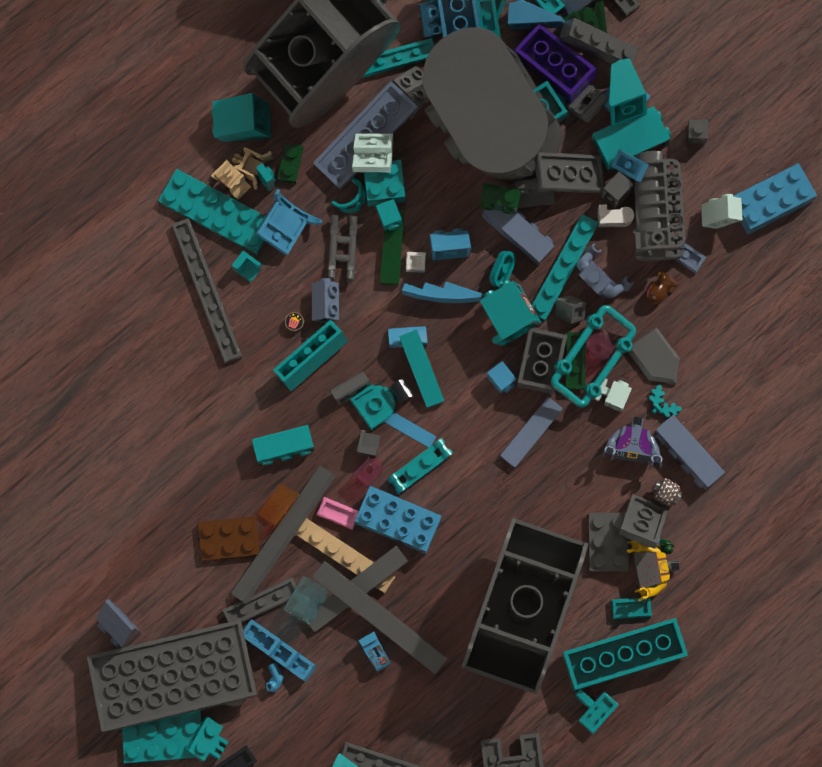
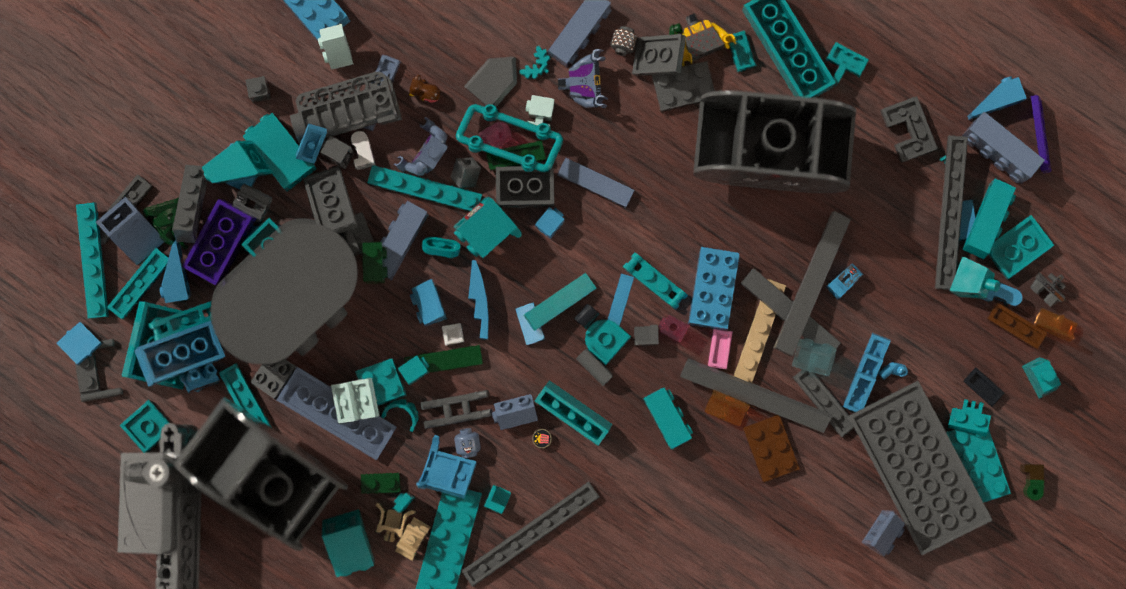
camera: 100 degrees left, 5 degrees up
none -> sand blue head [454,428,481,458]

